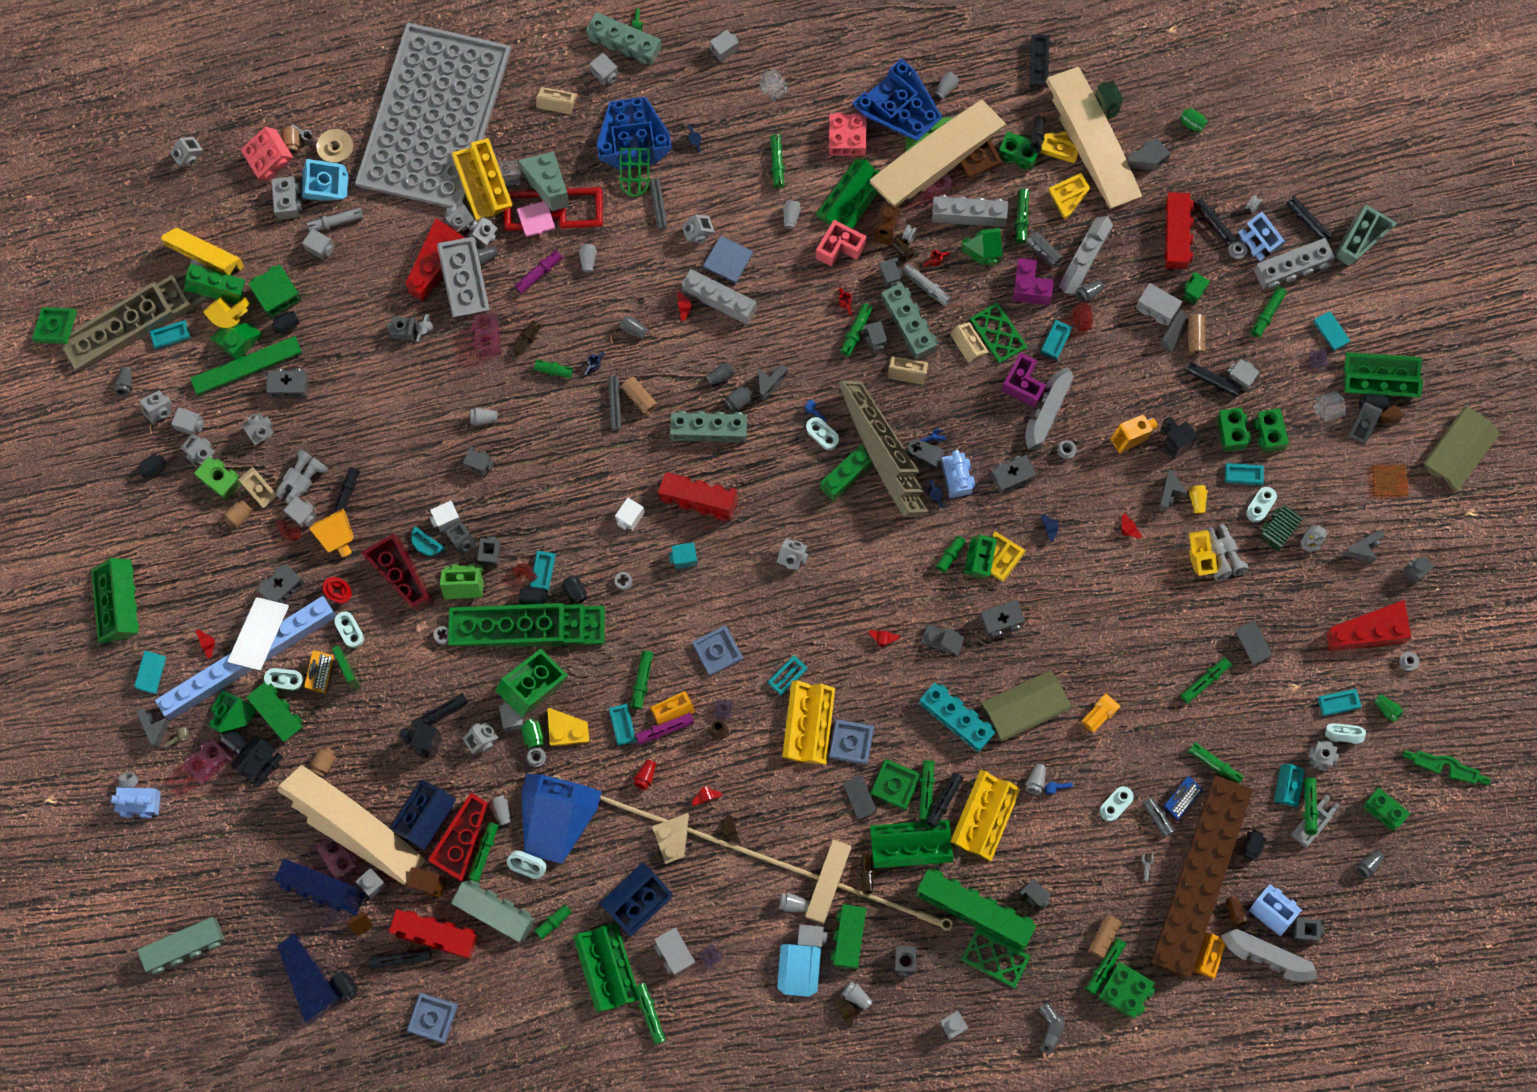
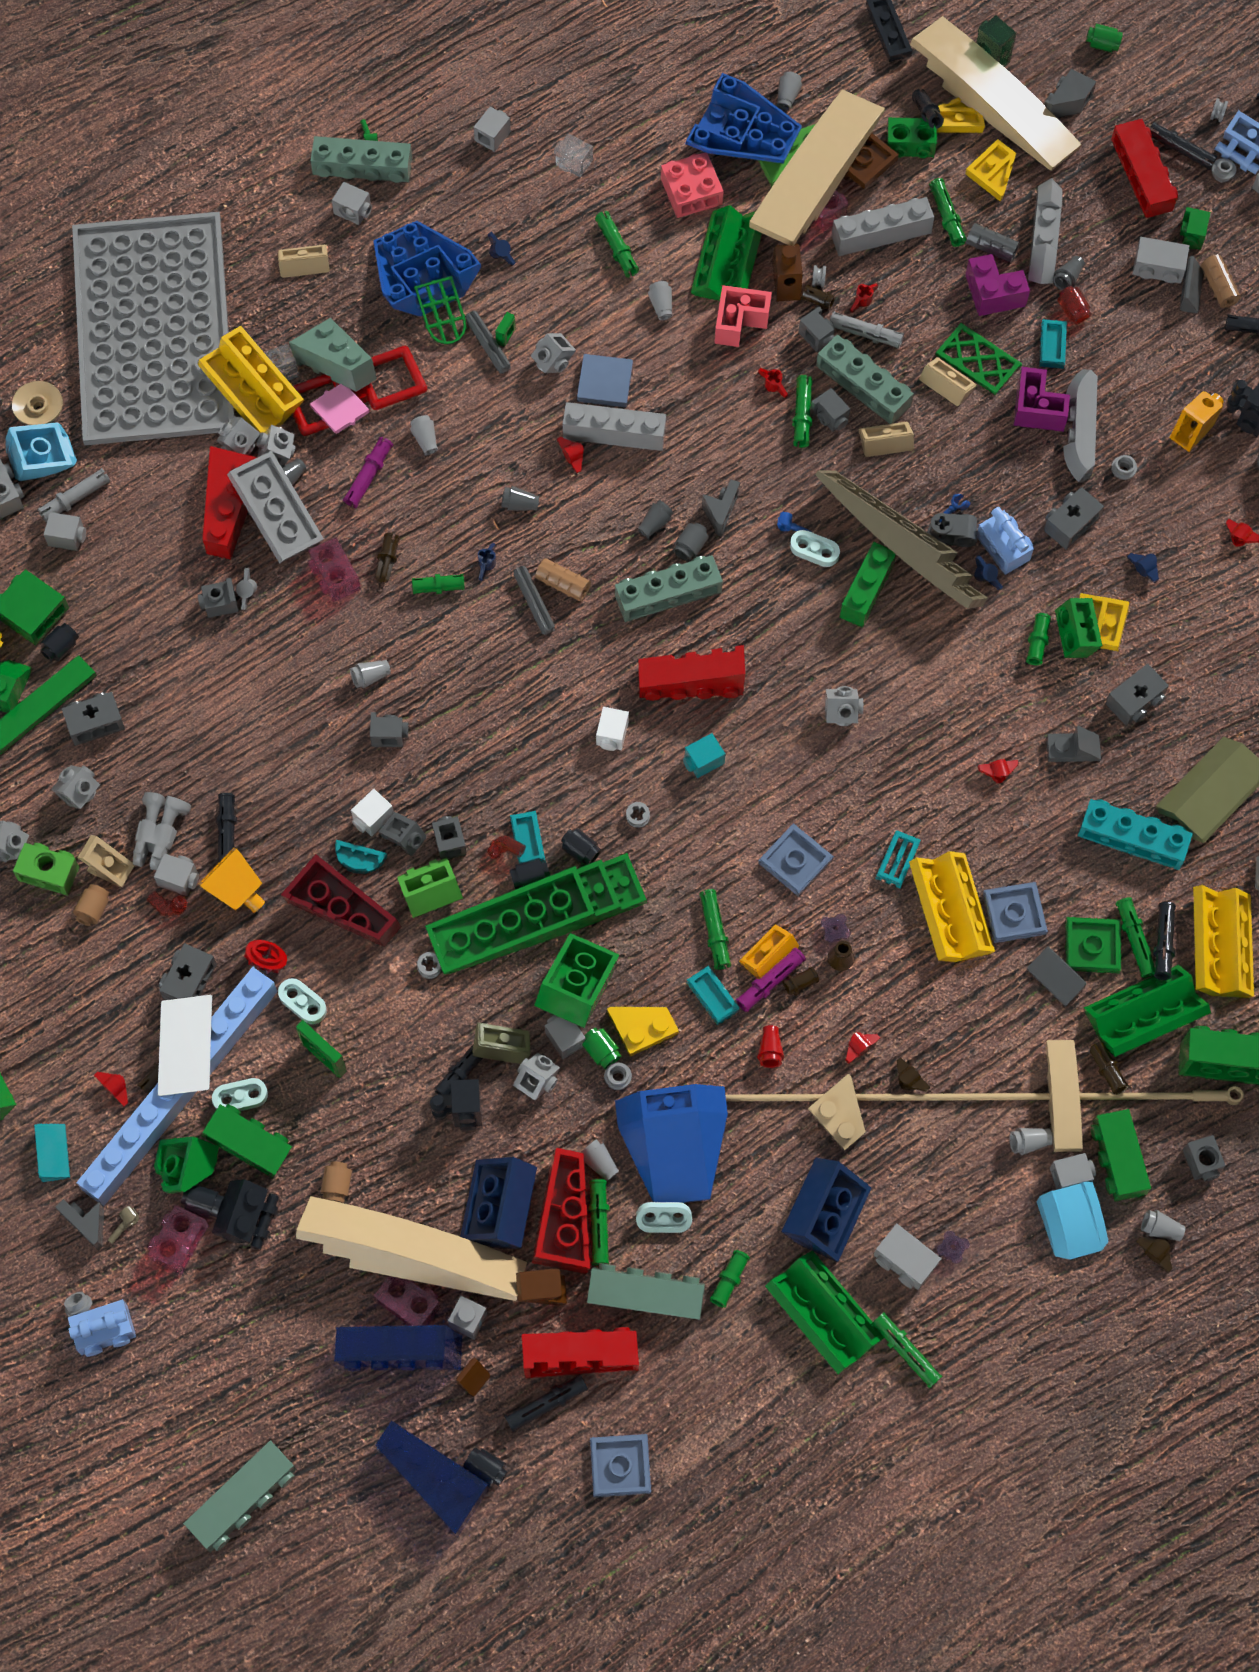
camera: 25 degrees left, 5 degrees down
slope [304,650,334,693] -> none
green slope [961,228,1002,266] -> none
none -> olive slope [473,1023,531,1064]
none -> green tile [495,312,516,347]
none -> dark brown pin [783,967,819,996]

